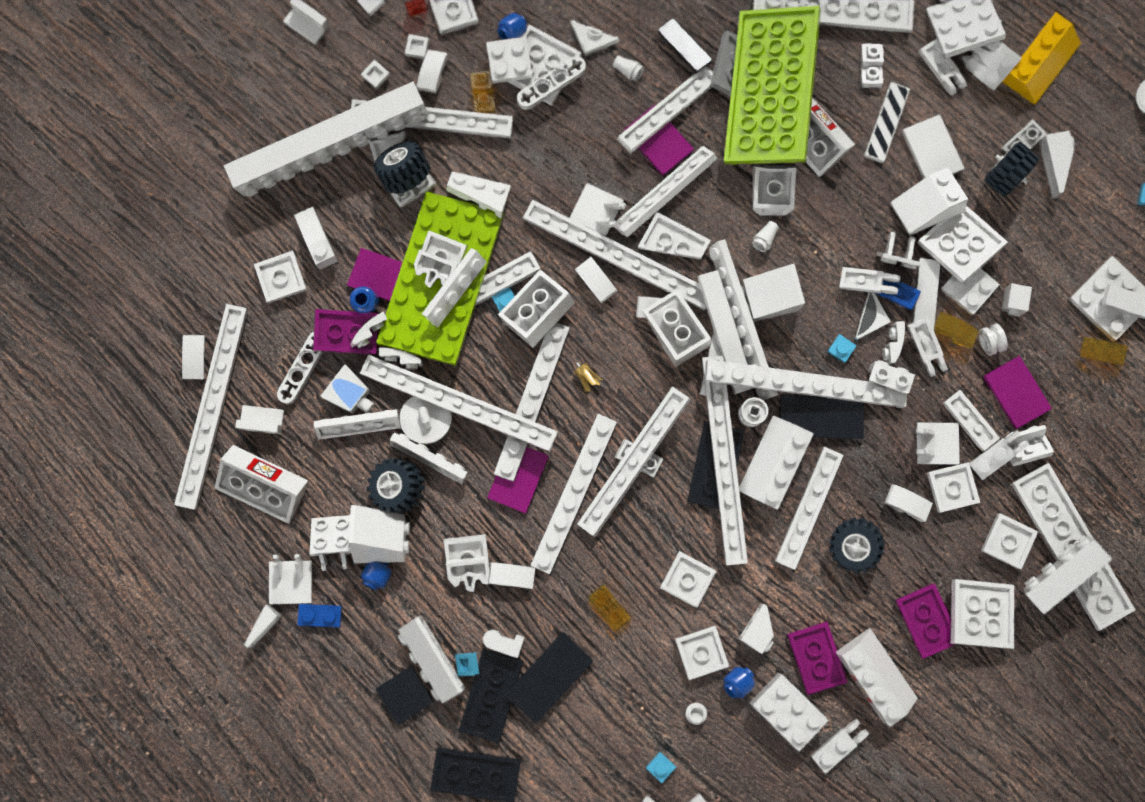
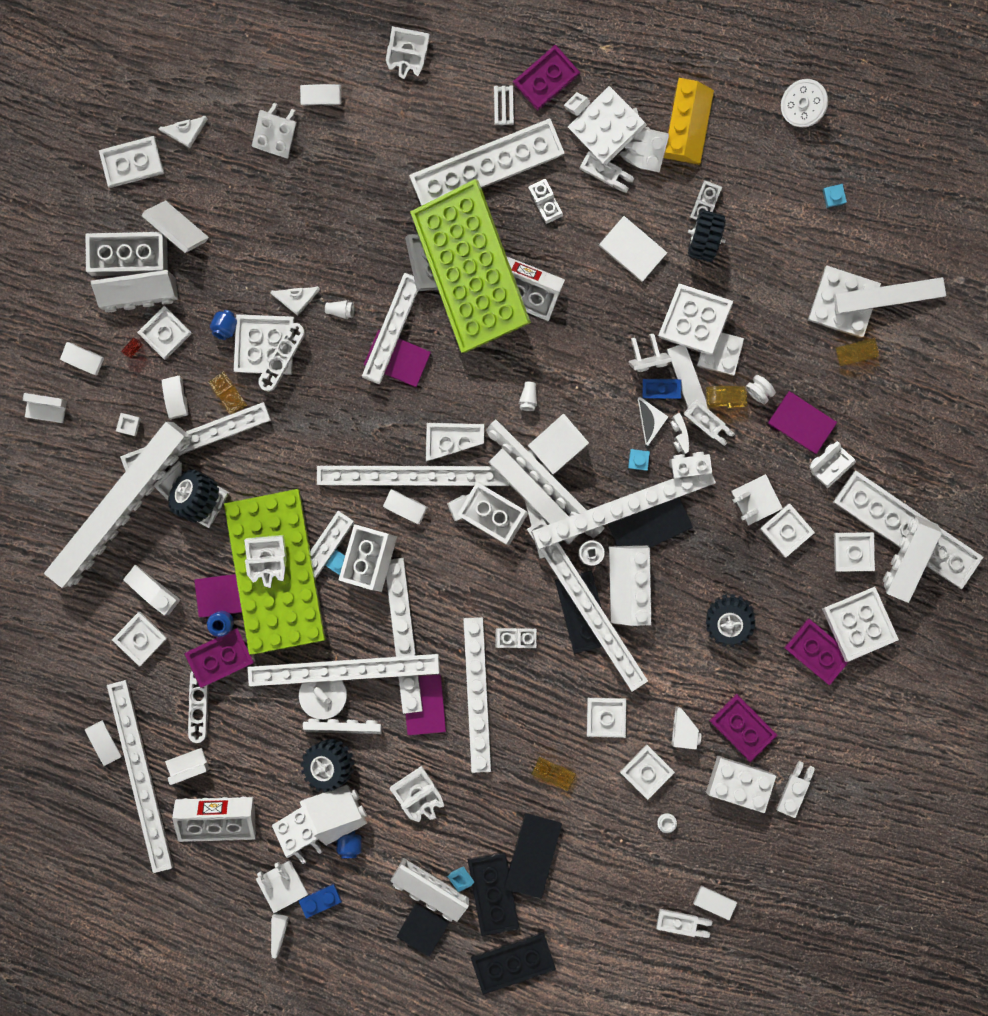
camera: 20 degrees left, 5 degrees up
white plate [314,410,401,440] -> none
white torso [321,365,374,414] -> none
white slope [350,312,387,348] -> none
white slope [379,348,423,370] -> none
white plate [405,34,429,59] -> none
white plate [422,248,486,327] -> none
white wing [446,172,511,218] -> none
white leg [483,629,525,658] -> none
white plate [486,37,532,83] -> none
white slope [488,562,535,589] -> none
white plate [570,183,626,236] -> none
pearl gold piece [574,362,603,392] -> none
white plate [577,387,691,537] -> none
white plate [615,146,717,237] -> none
medium azure plate [646,752,676,783] -> none
tile [658,19,712,74] -> none
blue head [723,667,755,699] -> none
white slope [753,165,796,216] -> none
white plate [775,447,843,570] -> none
white slope [835,628,918,727] -> none
white hinge [839,267,900,294] -> none
tile [864,82,910,163] -> none
white slope [885,484,933,522] -> none
white slope [890,167,968,235] -> none
white plate [942,390,1000,451] -> none
white hinge [969,430,1029,480] -> none
white brick [1002,283,1032,317] -> none
white slope [1039,131,1075,198] -> none

